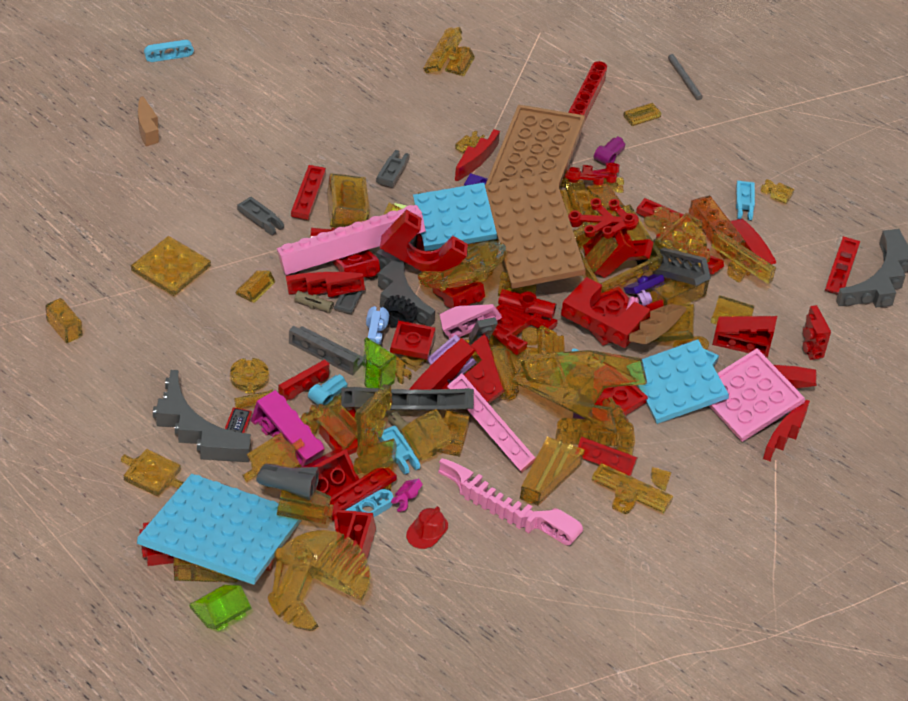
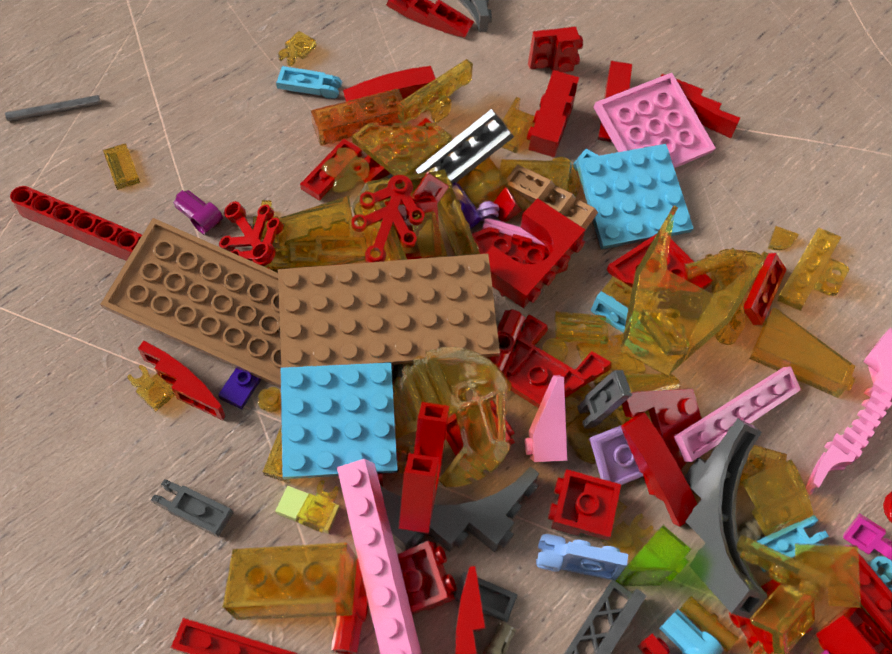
camera: 85 degrees left, 15 degrees up
black tyre [383,295,418,328] -> none

